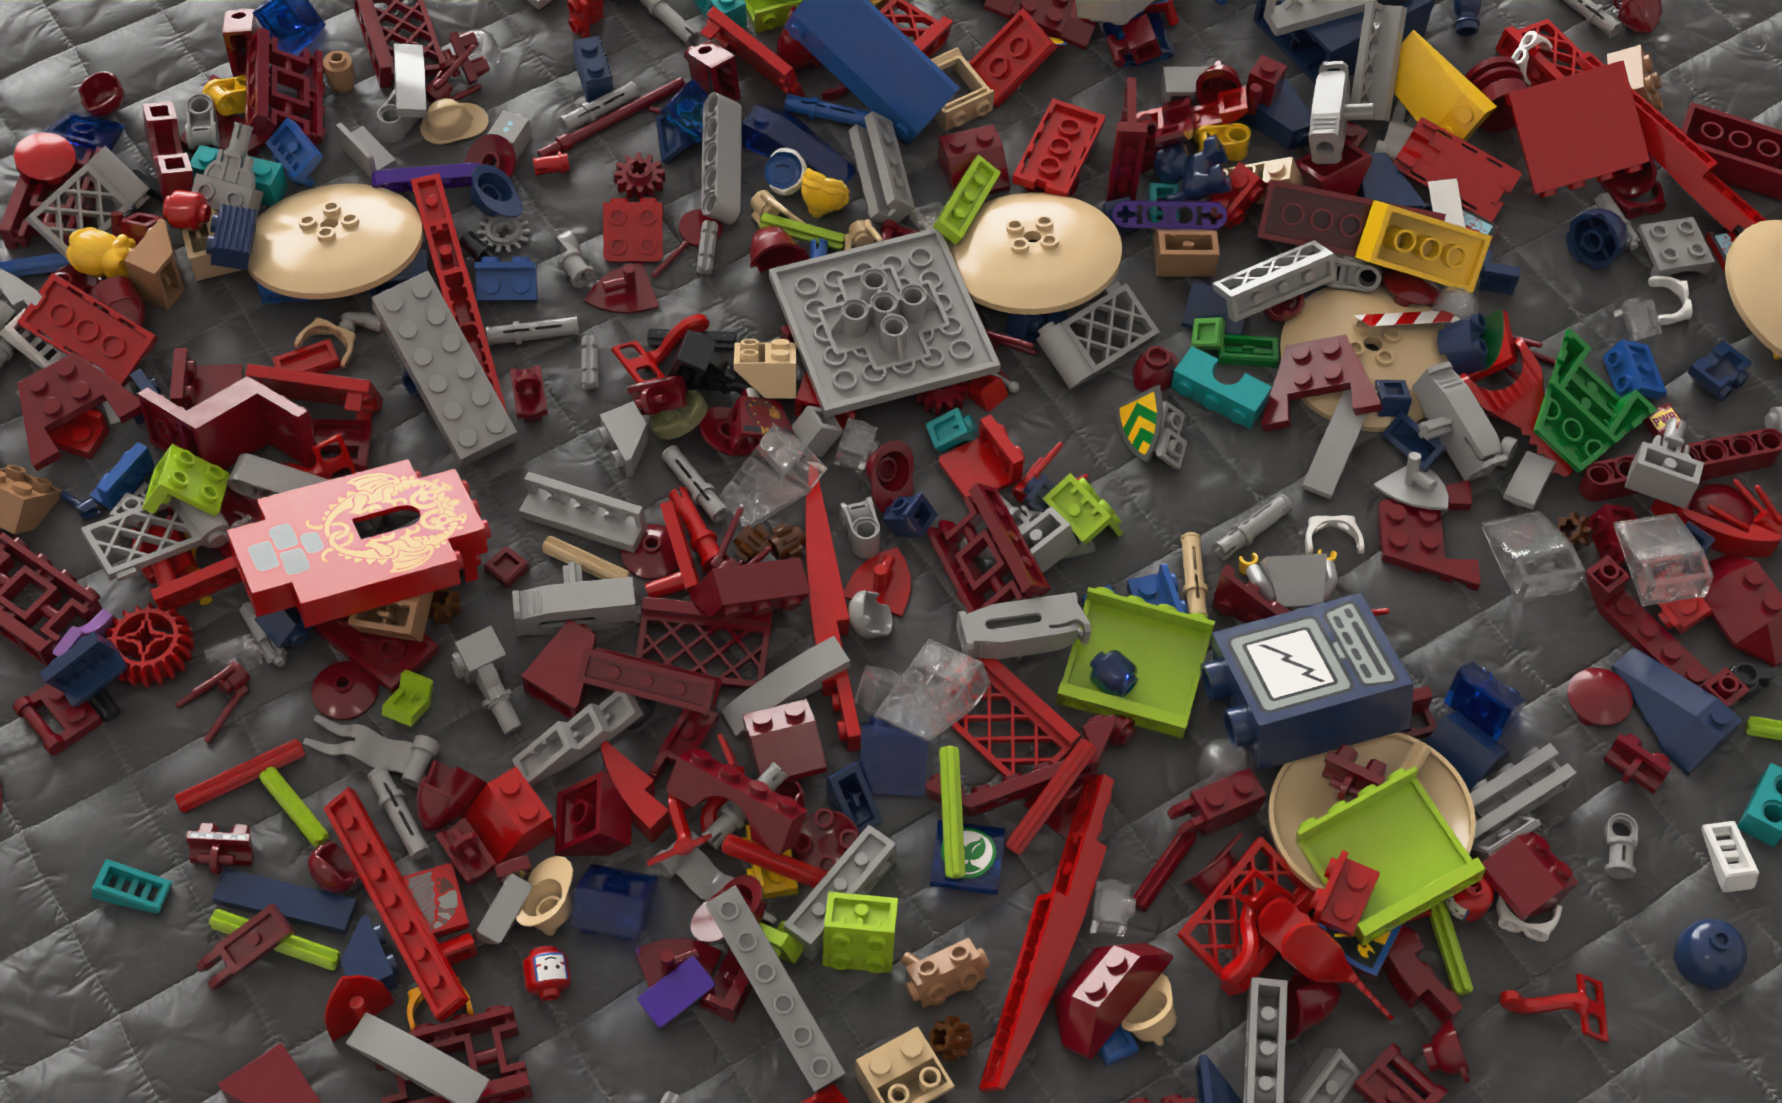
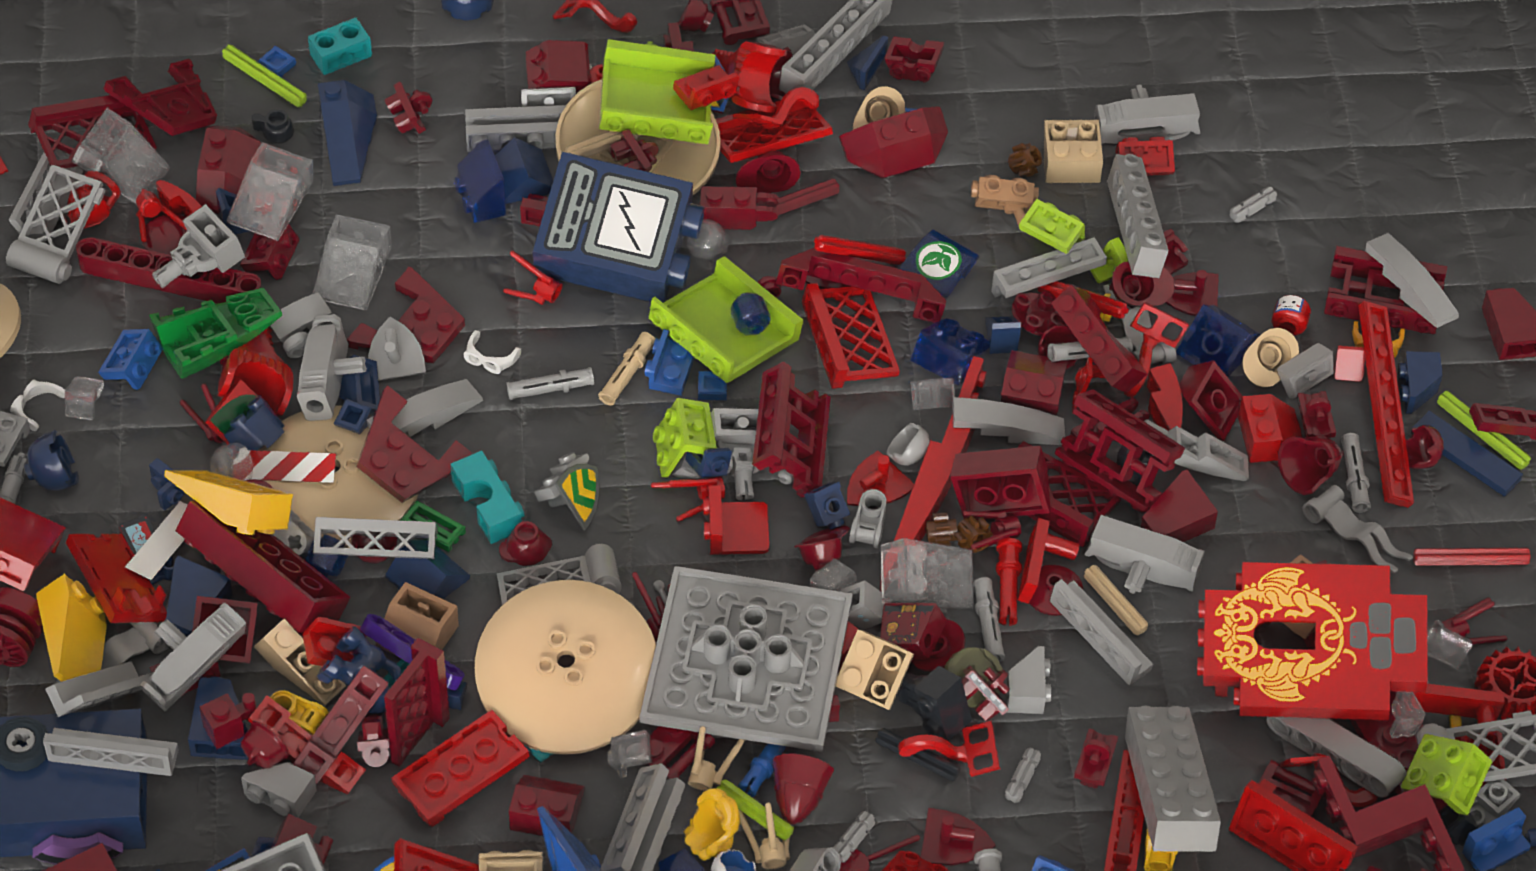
camera: 150 degrees left, 5 degrees down
dark red hips [186,823,254,875] -> none
lime axle [259,767,329,847] -> none
red shield [324,975,394,1042] -> none
lime bracket [381,670,434,727] -> none
tile [403,862,470,938] -> none
light grey brick [450,626,522,735] -> none
dark red tile [483,545,530,589] -> none
light grey pin [486,316,579,346] -> none
dark red tile [494,855,532,886] -> none
dark purple slope [636,955,716,1029] -> none
clear slope [874,639,991,742] -> none
teal bracket [926,407,978,453] -> none
lime piece [932,154,1001,245] -> none
lime axle [939,746,965,879] -> none
light grey piece [956,592,1091,662] -> none
red slope [978,774,1114,1092] -> none
clear brick [1090,879,1136,937] -> none
bright green tile [1191,317,1226,350] -> none
dark red wing [1212,564,1290,623] -> none
light grey torso [1239,549,1338,611] -> none
reddish brown gear [1552,511,1595,552] -> none
dark red dish [1567,668,1633,726] -> none
dark red slope [1584,555,1750,708] -> none
light grey connector [1604,813,1638,880] -> none
tile [1643,403,1682,439] -> none
dark blue cylinder [1688,340,1752,402] -> none
white slope [1701,821,1759,893] -> none

